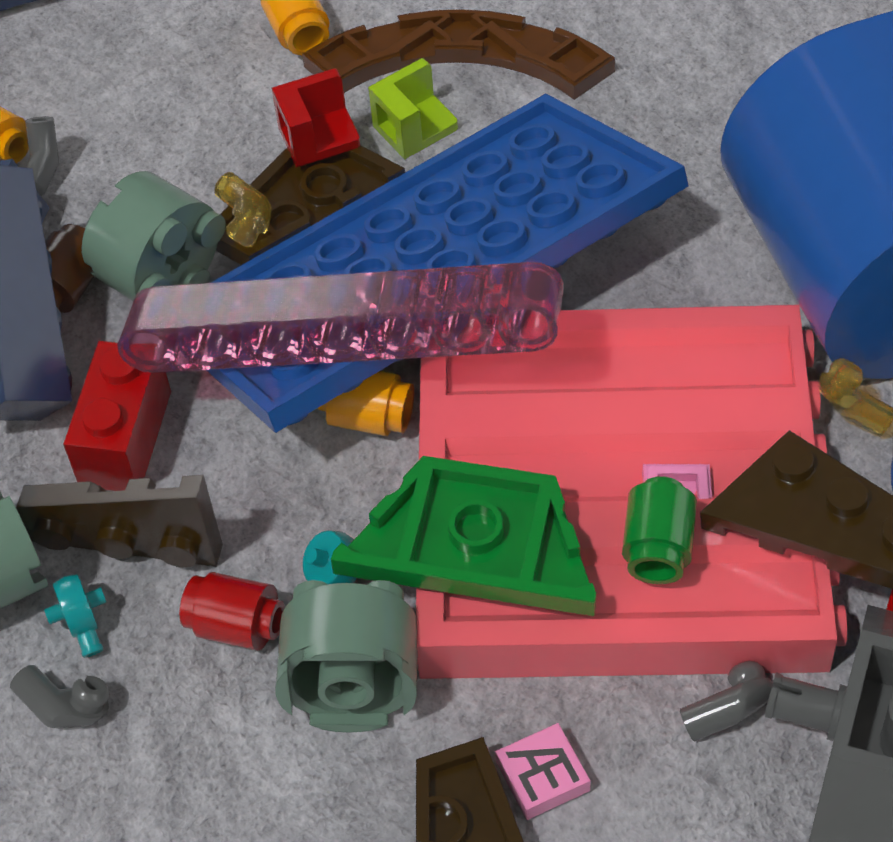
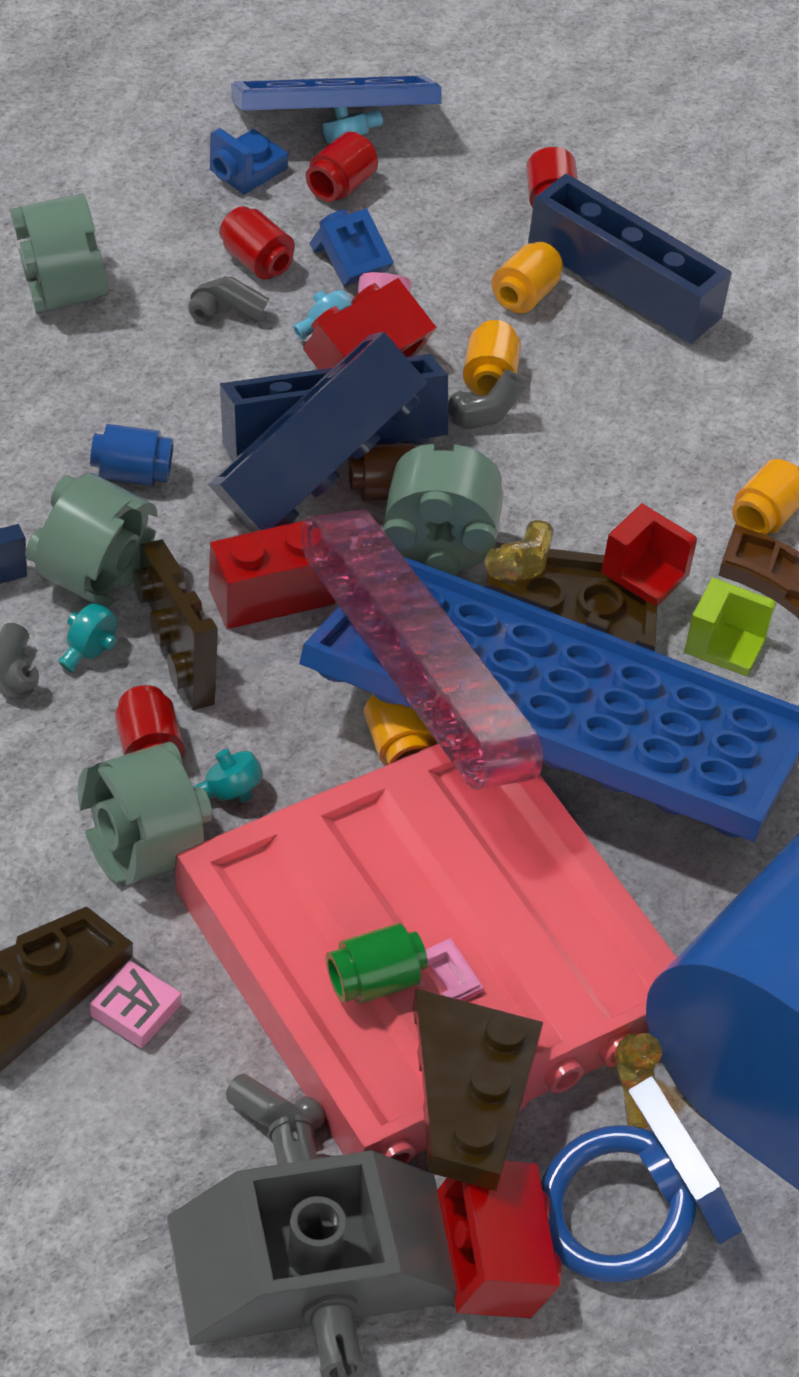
camera: 50 degrees right, 5 degrees down
green wing [331,456,596,616] -> none

